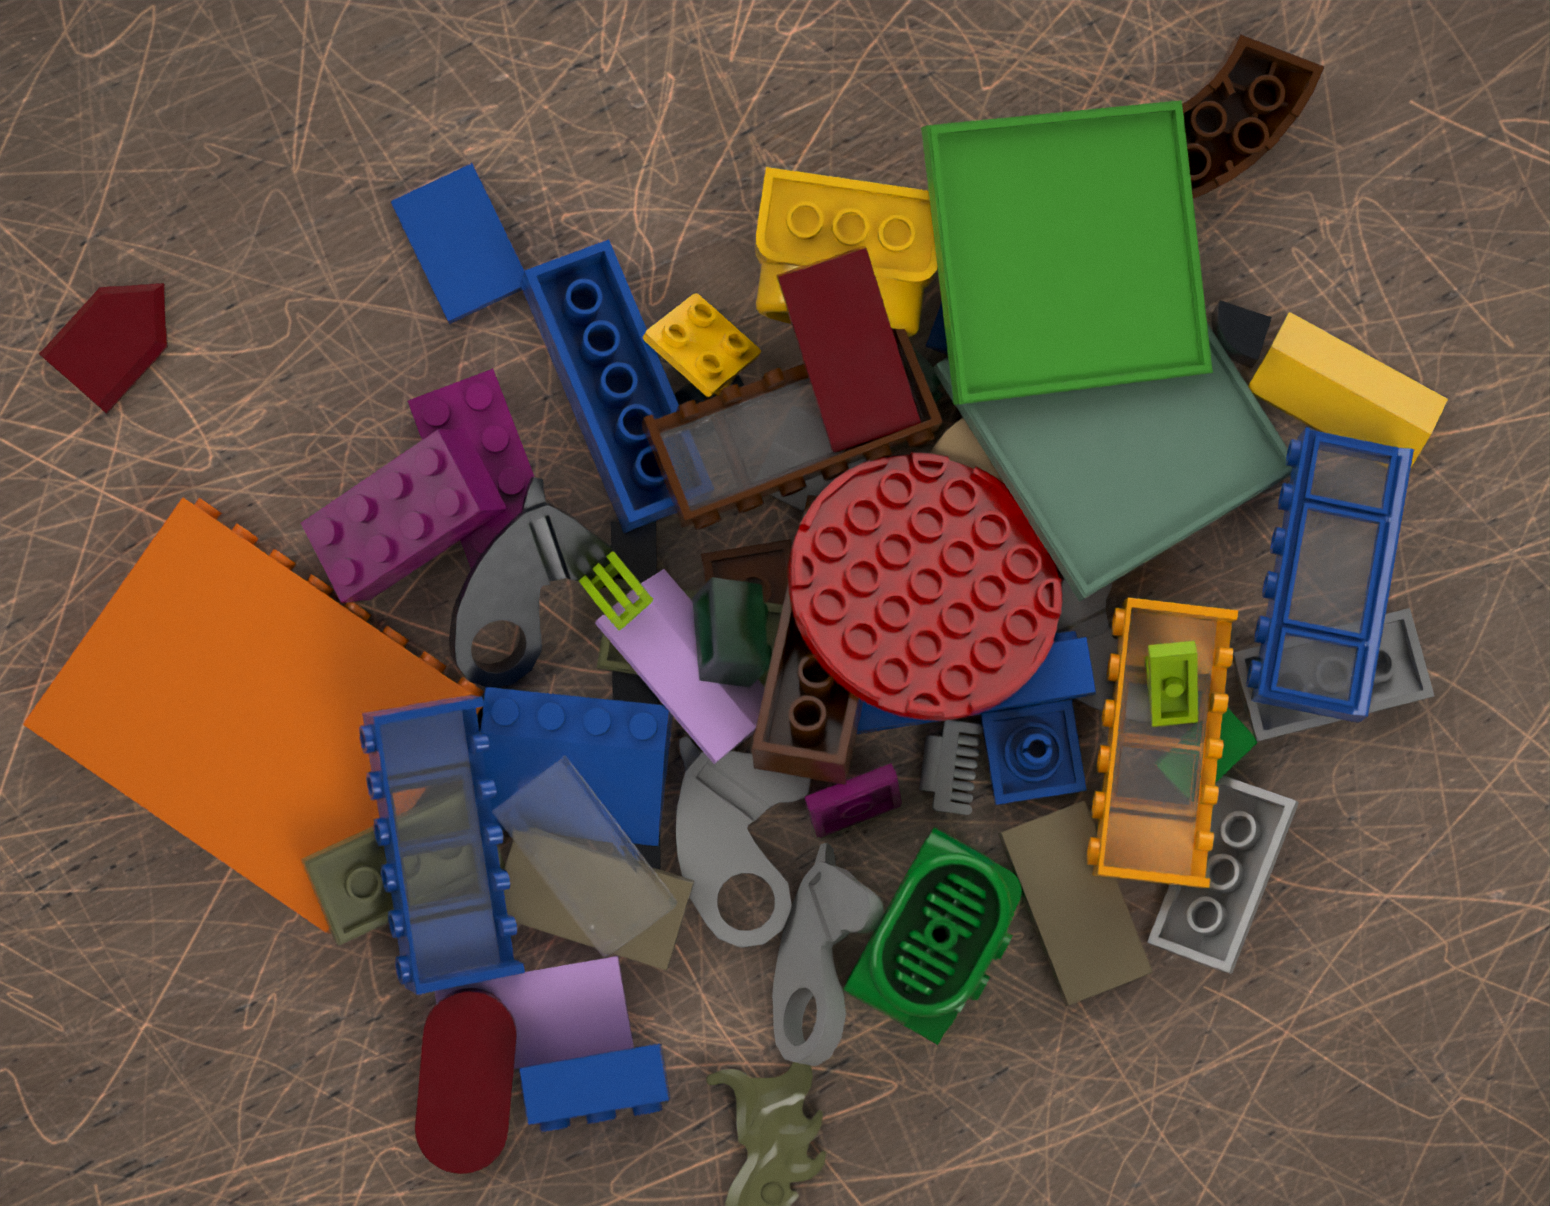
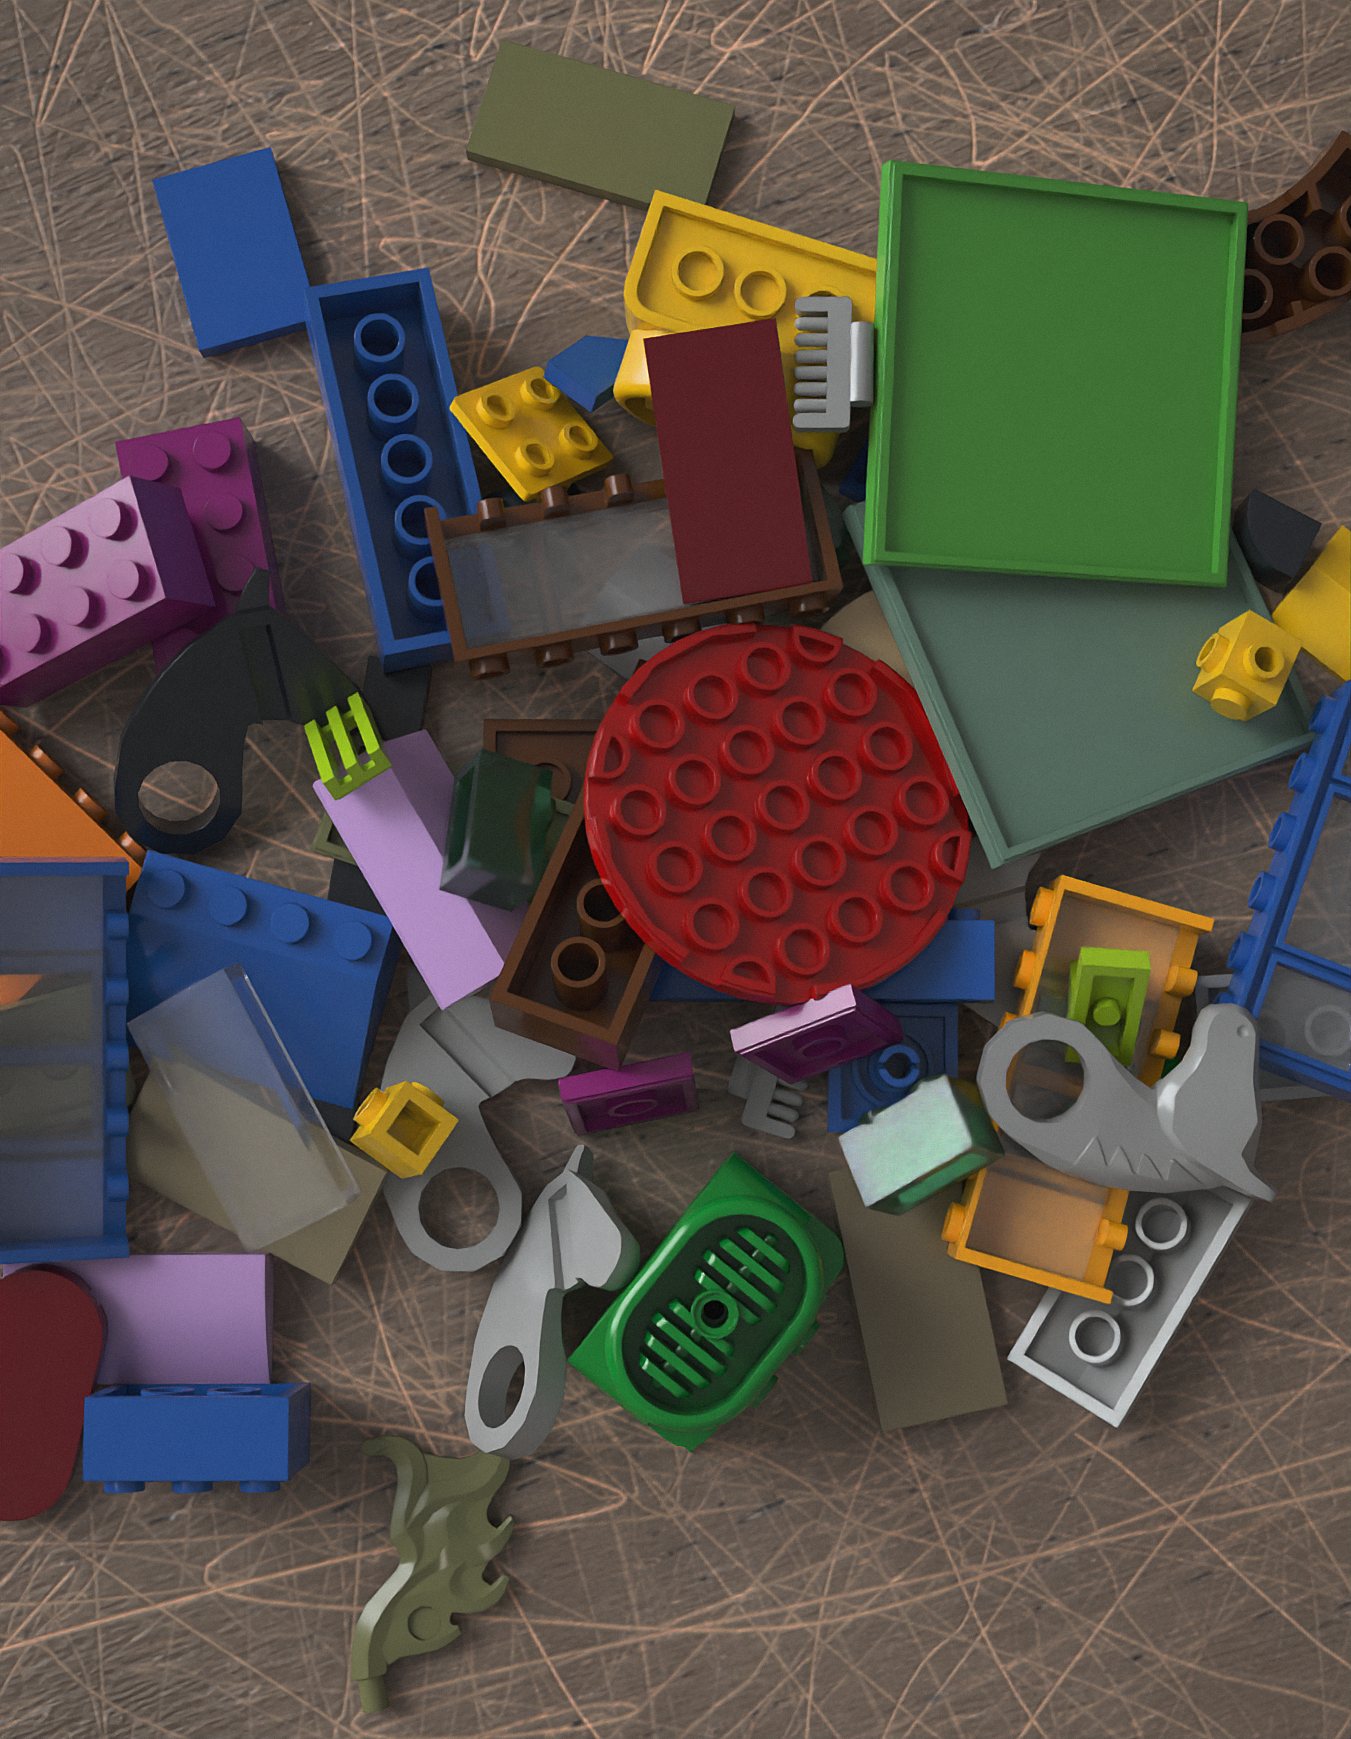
camera: 15 degrees right, 0 degrees up
none -> yellow brick [349,1081,459,1179]
none -> olive tile [466,39,736,211]
none -> blue tile [543,335,629,413]
none -> magenta tile [730,983,905,1085]
none -> light grey piece [793,297,874,432]
none -> piece [838,1074,1006,1216]
none -> light grey animal [976,1003,1278,1203]
none -> yellow brick [1192,609,1303,722]

